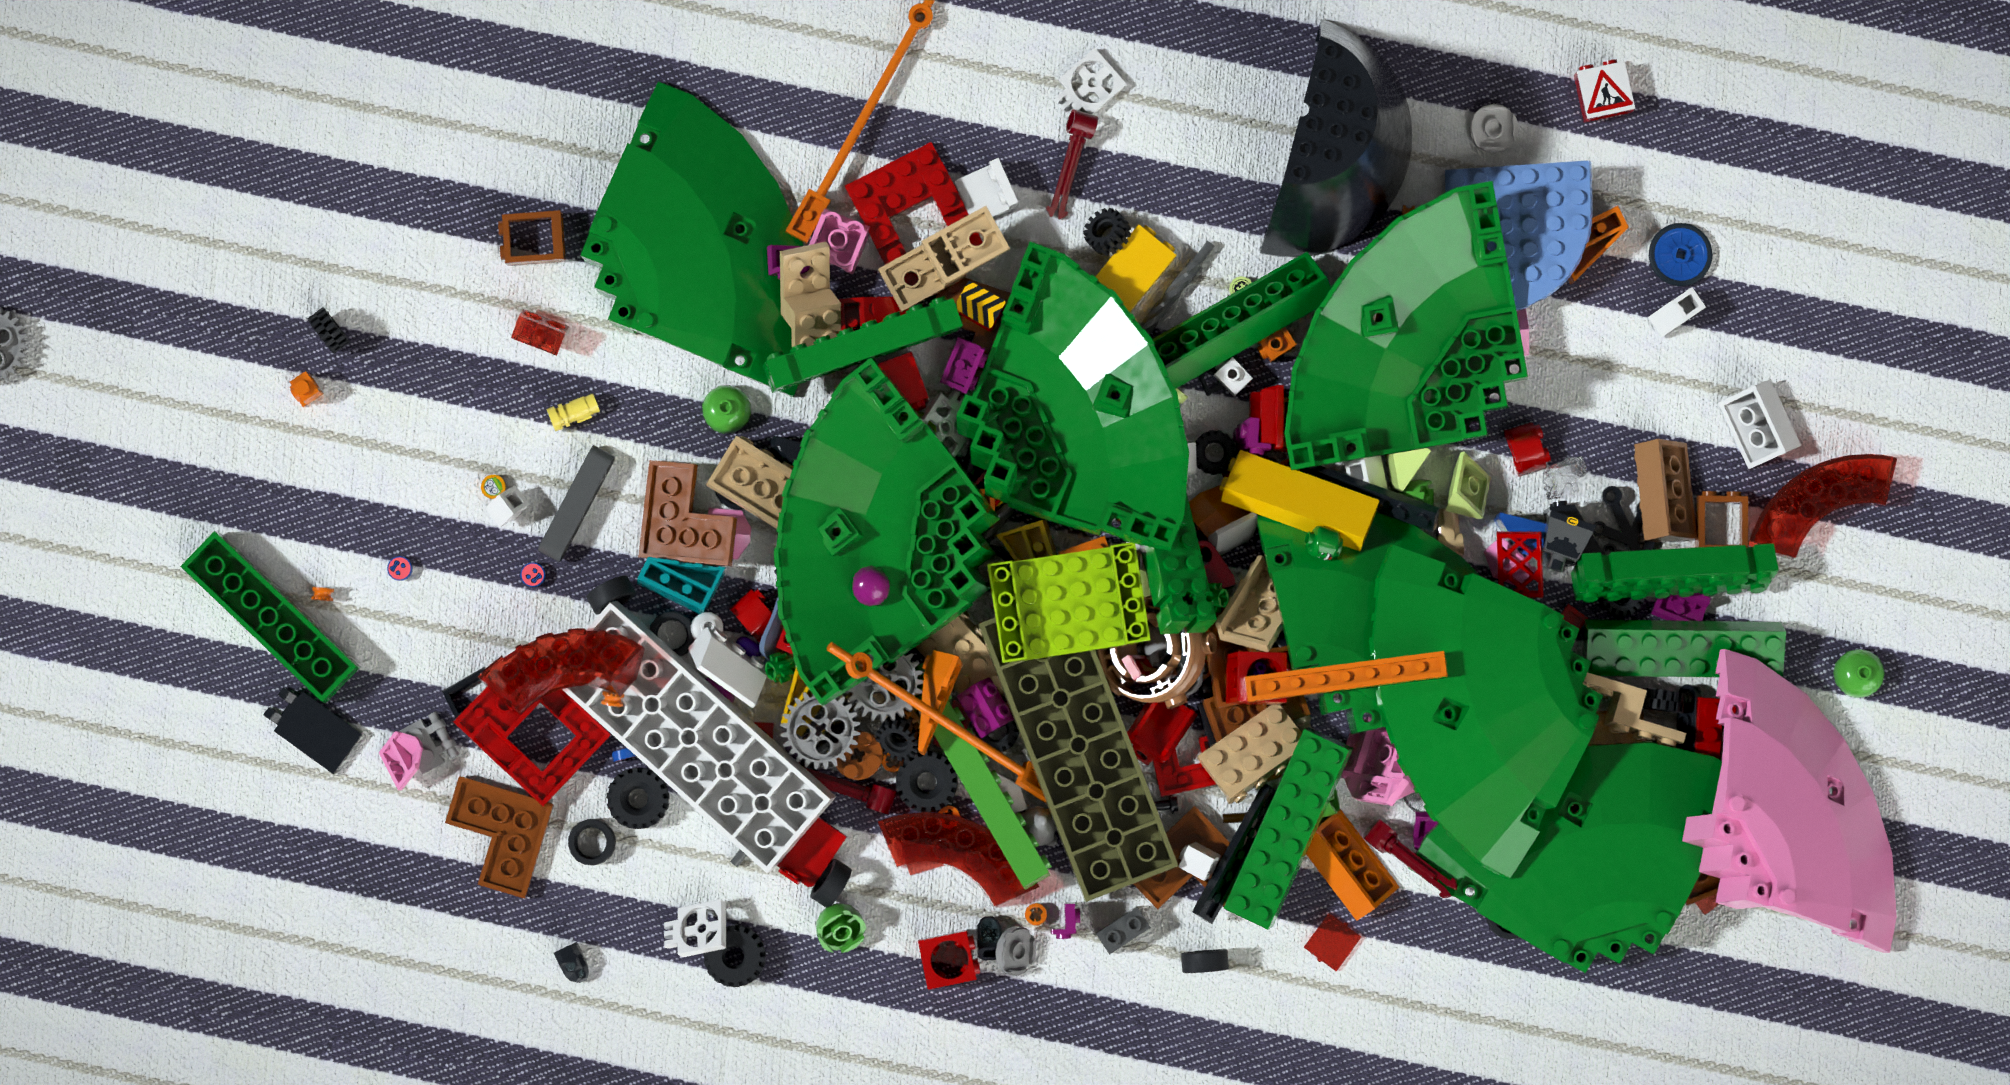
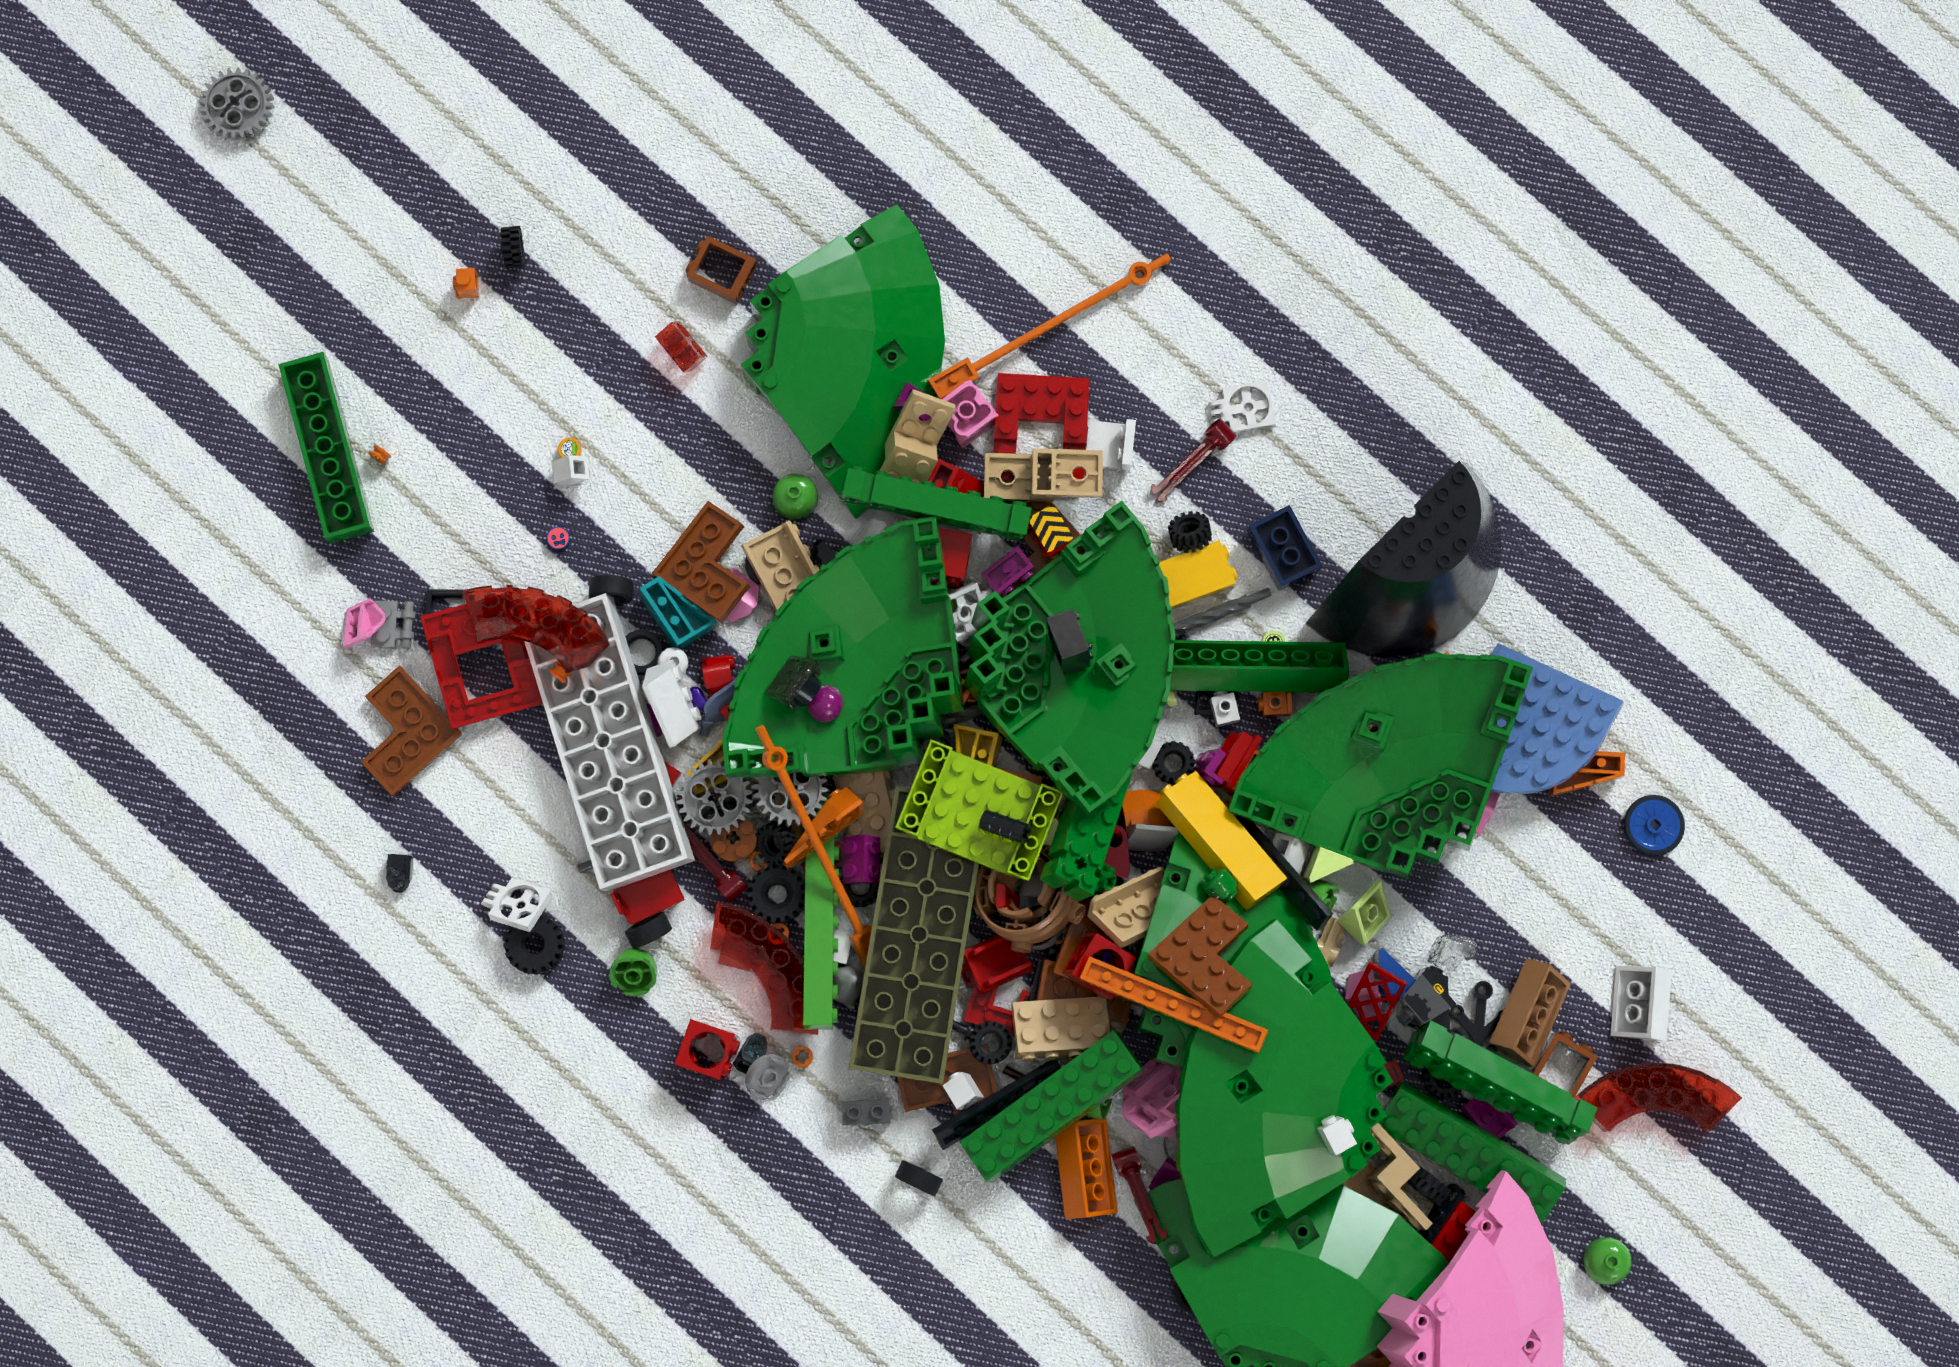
camera: 25 degrees right, 5 degrees down
black tile [263,687,363,774] -> none
tile [387,556,413,581] -> none
dark grey beam [538,445,616,562] -> none
light yellow axle [546,394,600,432] -> none
black tyre [568,819,616,866] -> none
black tyre [606,767,670,829] -> none
blue tile [612,748,636,762] -> none
green gear [765,652,796,684] -> none
magenta bracket [1051,903,1080,939] -> none
clear red piece [1303,913,1361,971] -> none
white tile [1469,104,1518,153] -> none
red cylinder [1503,422,1551,477] -> none
piece [1574,59,1635,123] -> none
white slope [1648,287,1706,338] -> none
none -> clear smoke piece [765,656,822,710]
none -> black tyre [969,1021,1013,1065]
none -> black axle [979,810,1031,844]
none -> black container [1046,609,1093,676]
none -> dark orange plate [1147,896,1252,1019]
none -> dark blue brick [1246,505,1323,591]
none -> white brick [1317,1115,1357,1155]

